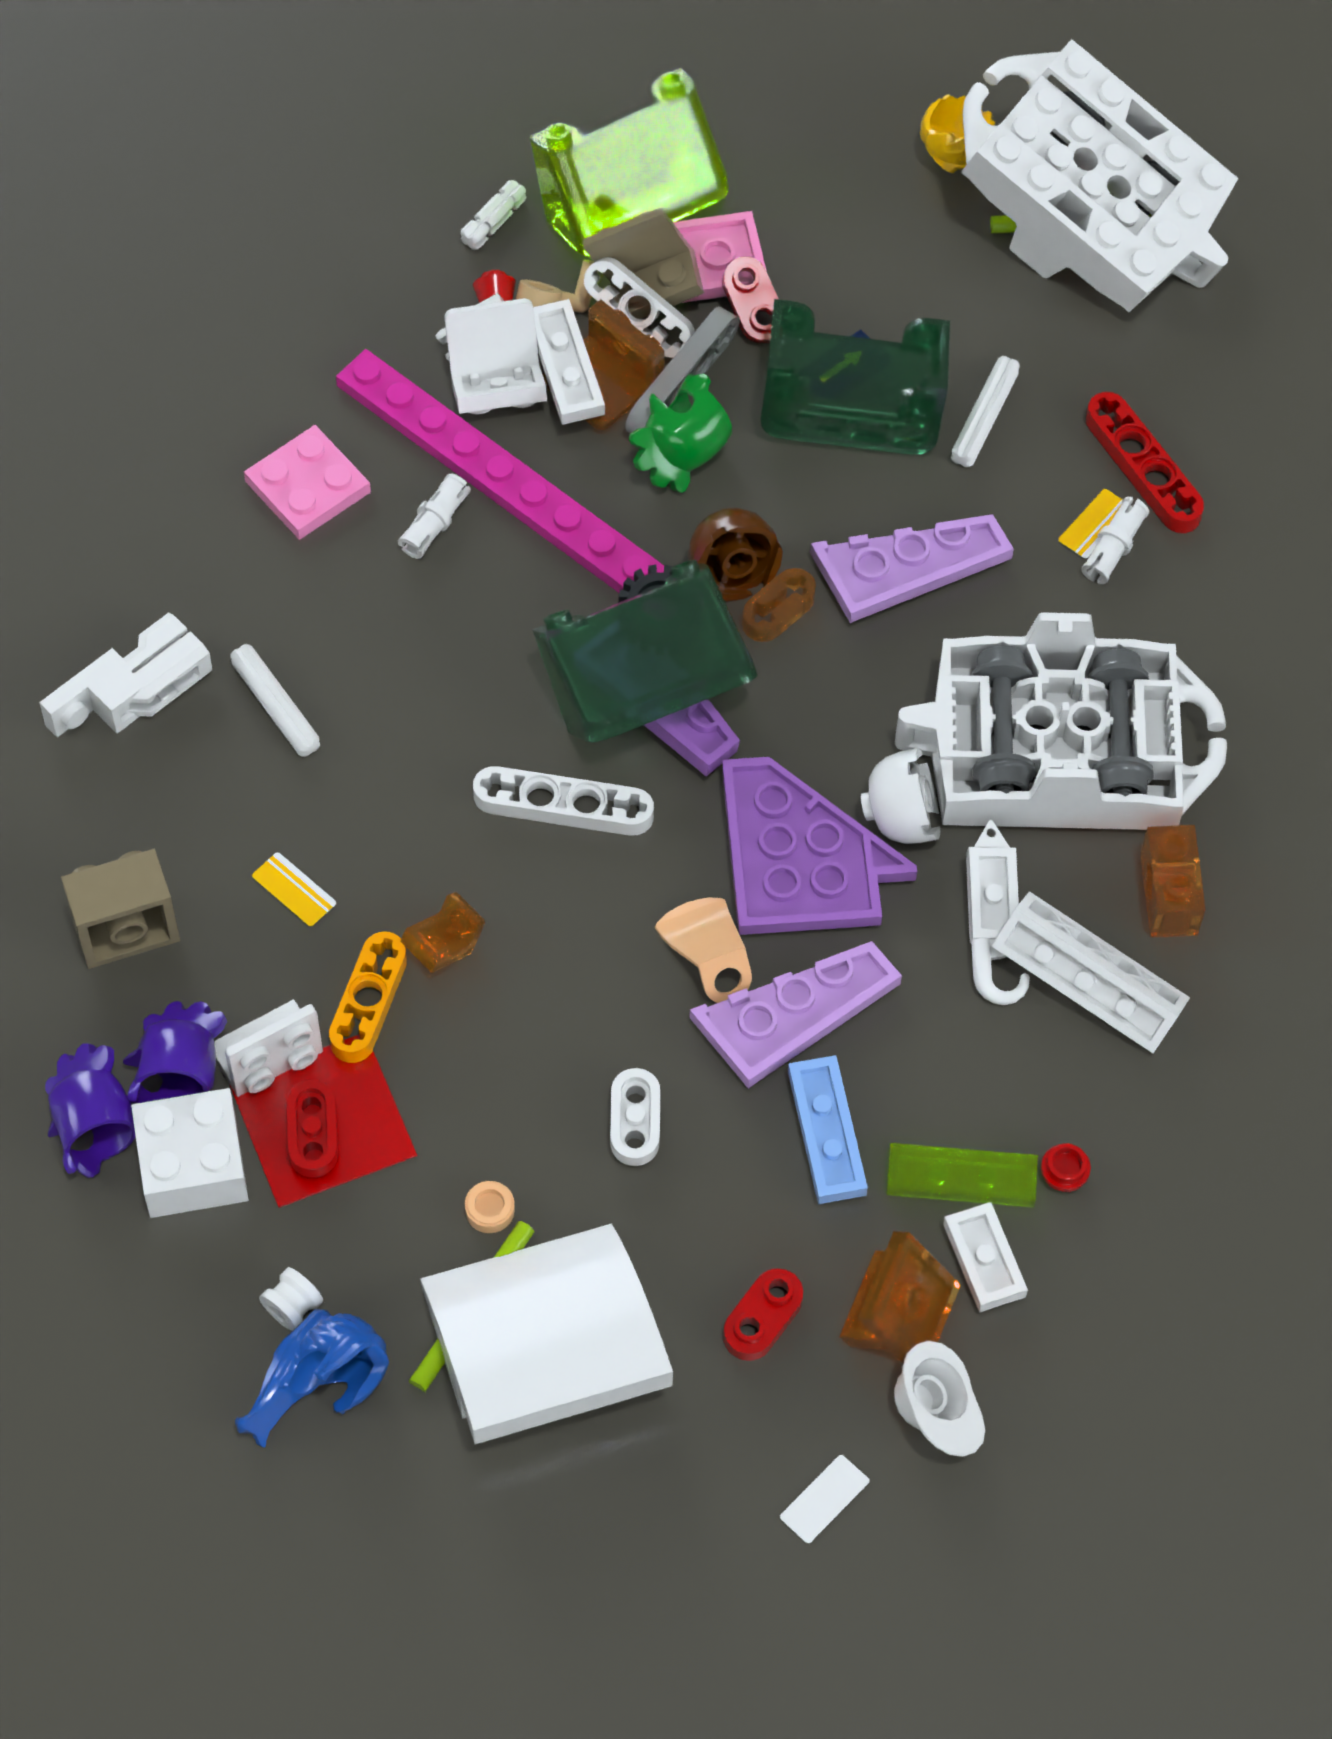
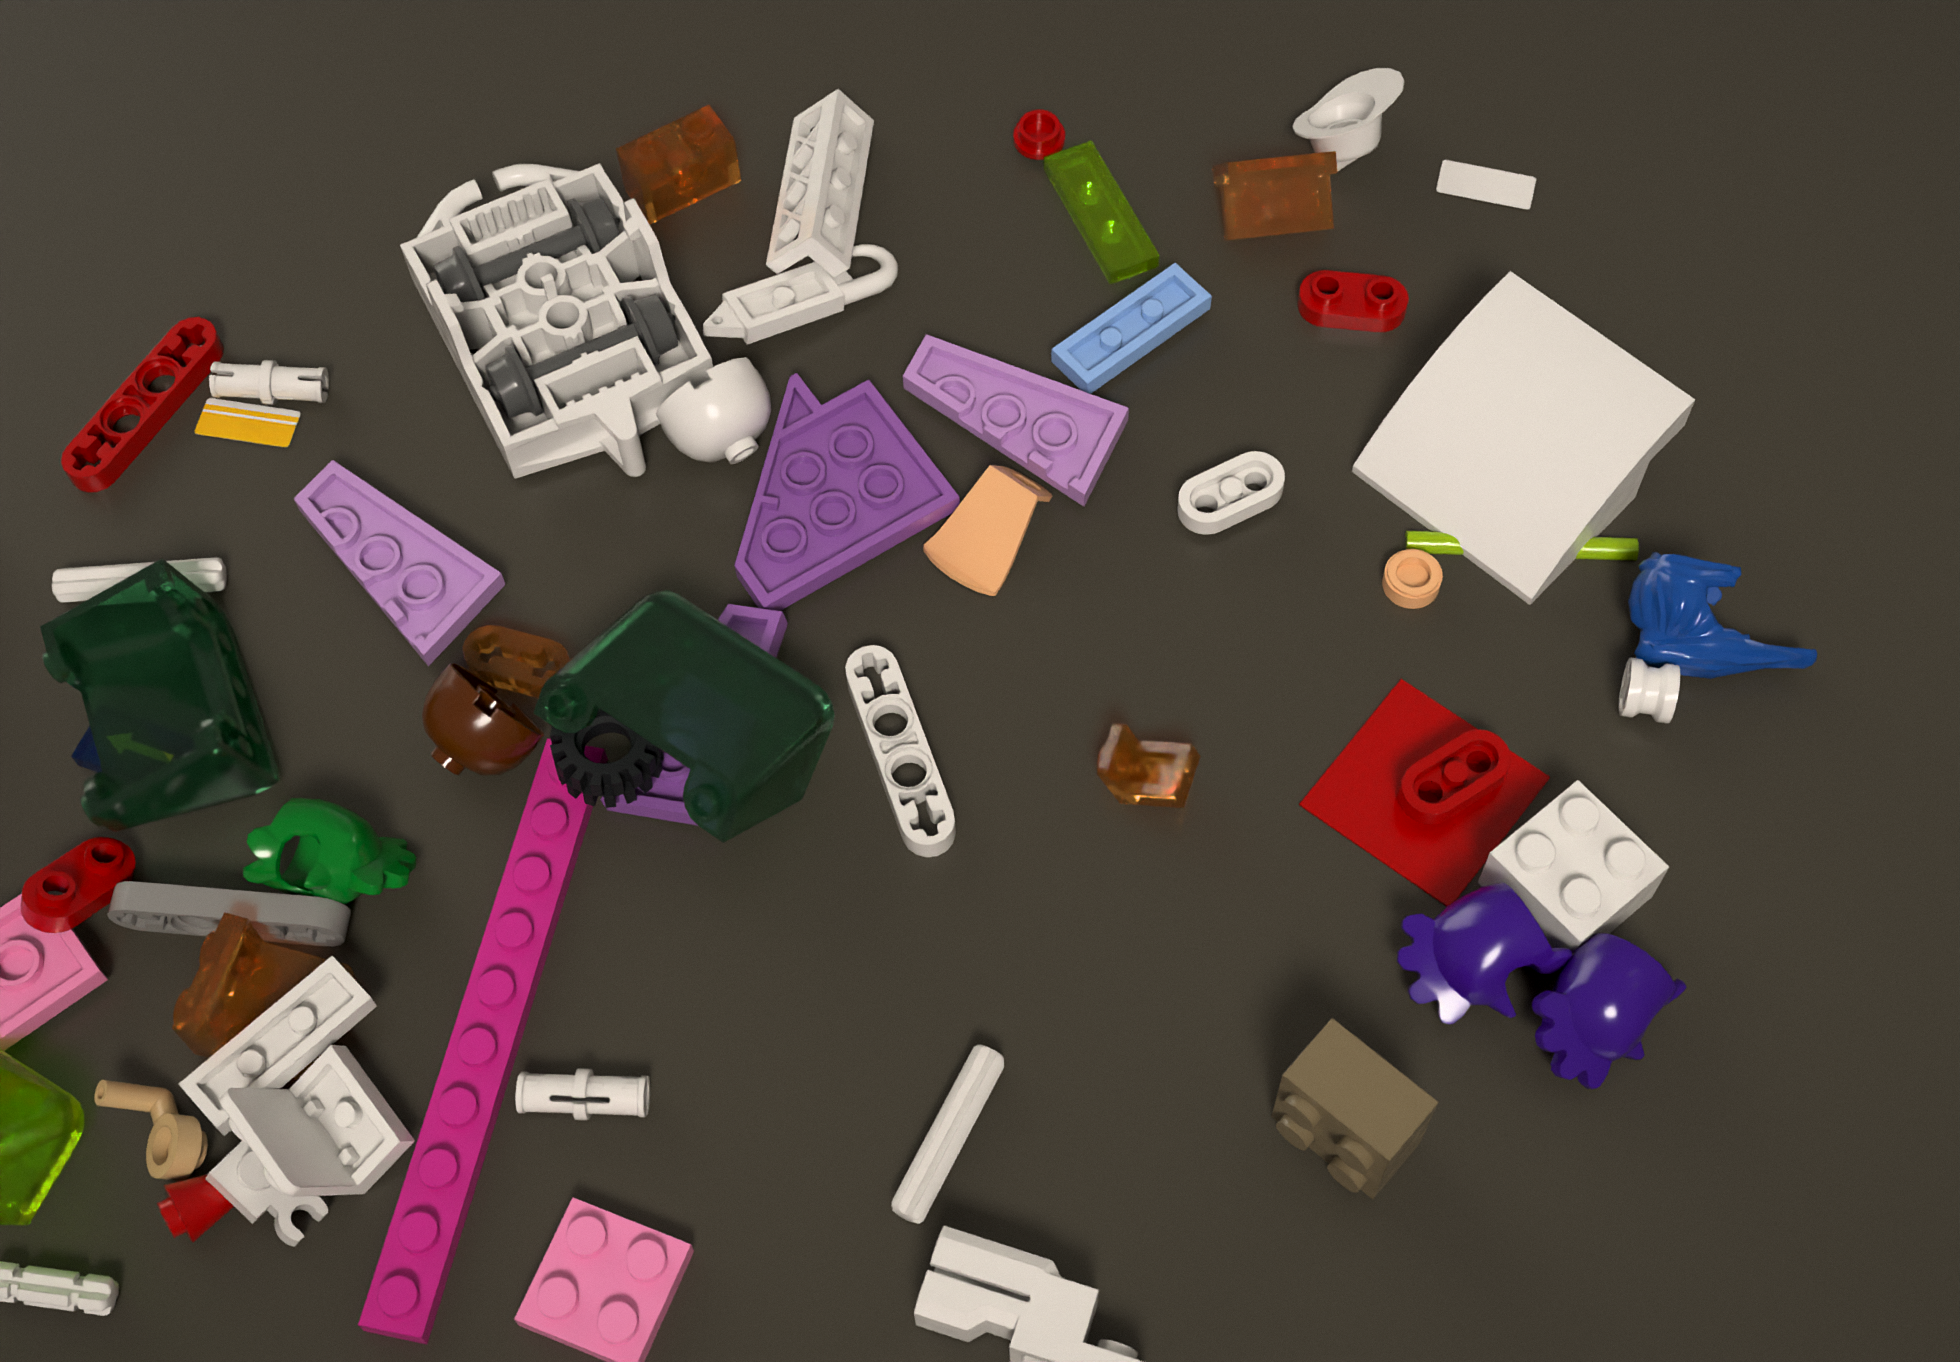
camera: 115 degrees left, 0 degrees up
white bracket [214,999,323,1097] -> none
yellow sticker [252,852,336,926] -> none
light orange beam [329,932,407,1063] -> none
dark tan bracket [582,208,704,326] -> none
white beam [584,257,695,357] -> none
white plate [943,1202,1028,1312] -> none

